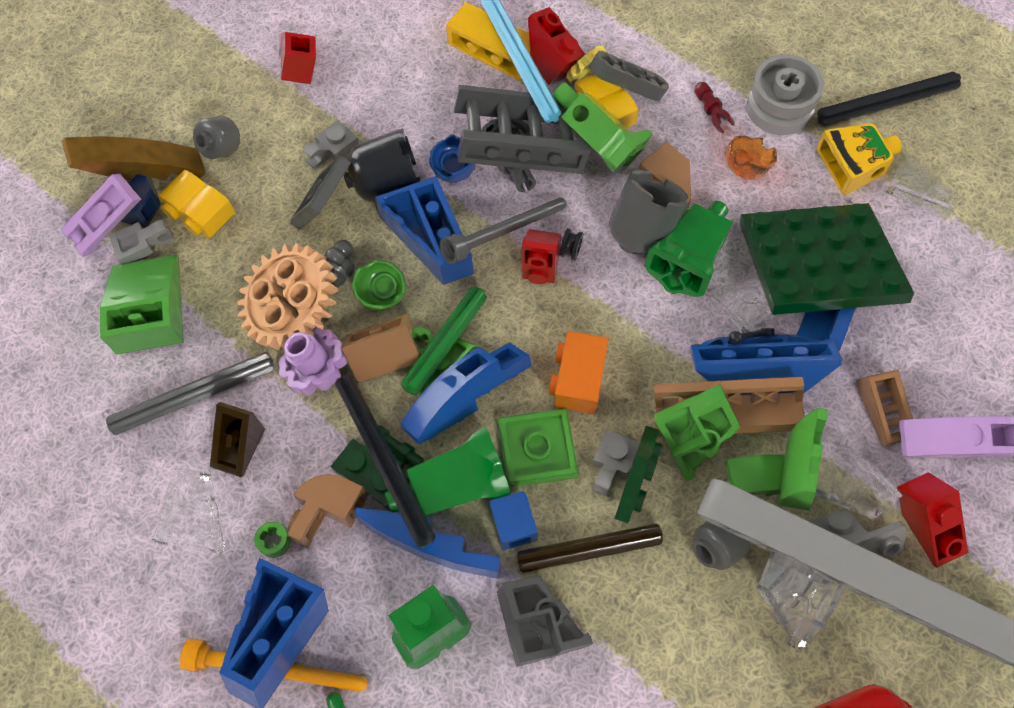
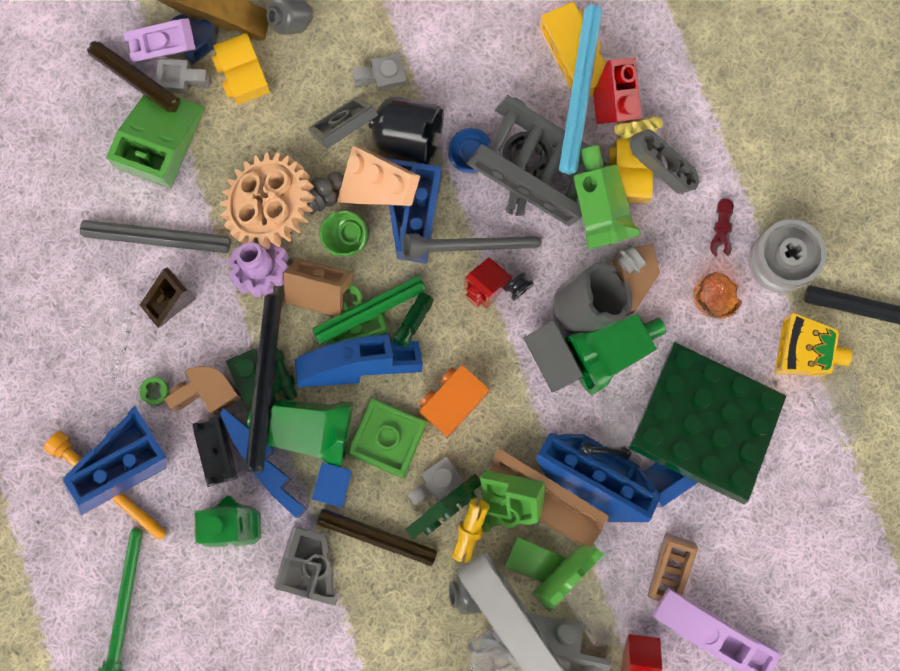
camera: 25 degrees right, 15 degrees up
none -> dark brown axle [87,41,181,113]
none -> black hinge [192,416,238,487]
none -> light nougat wing [337,145,420,206]
none -> dark green axle [393,292,433,348]
none -> yellow pin [452,498,490,563]
none -> dark grey brick [523,320,585,393]
none -> light grey plate [617,245,646,274]

